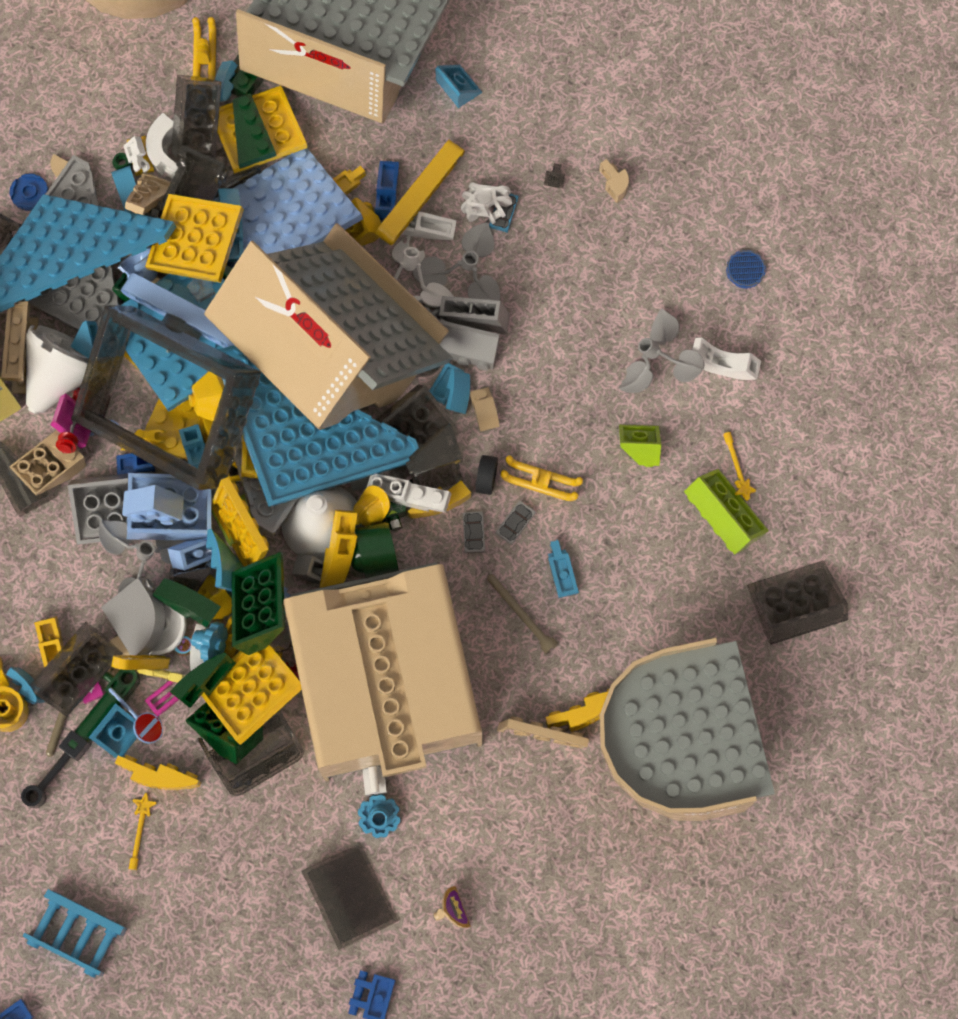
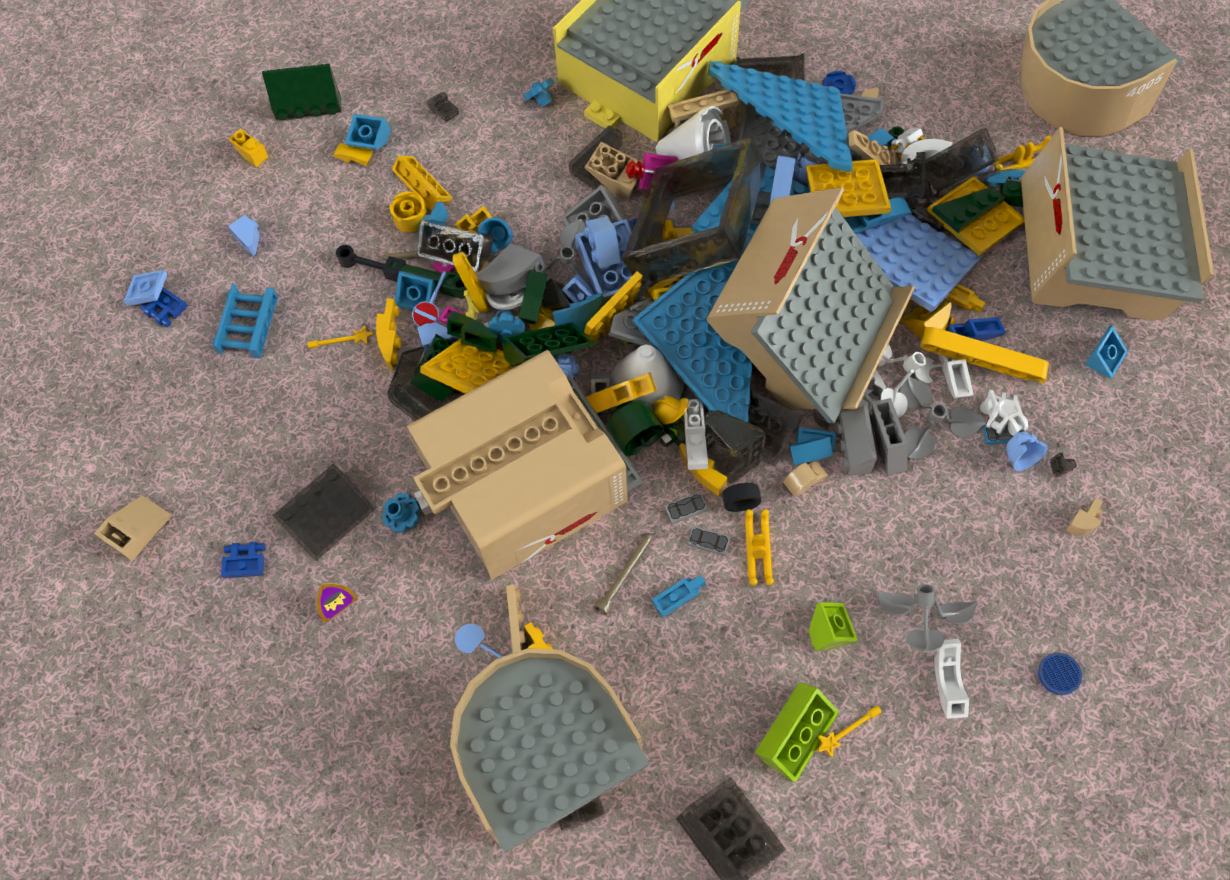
camera: 75 degrees right, 10 degrees down
none -> light blue slope [417,322,459,352]
none -> light blue piece [455,624,504,658]
none -> dark azure helmet [477,217,513,253]
none -> light blue helmet [1006,432,1048,471]

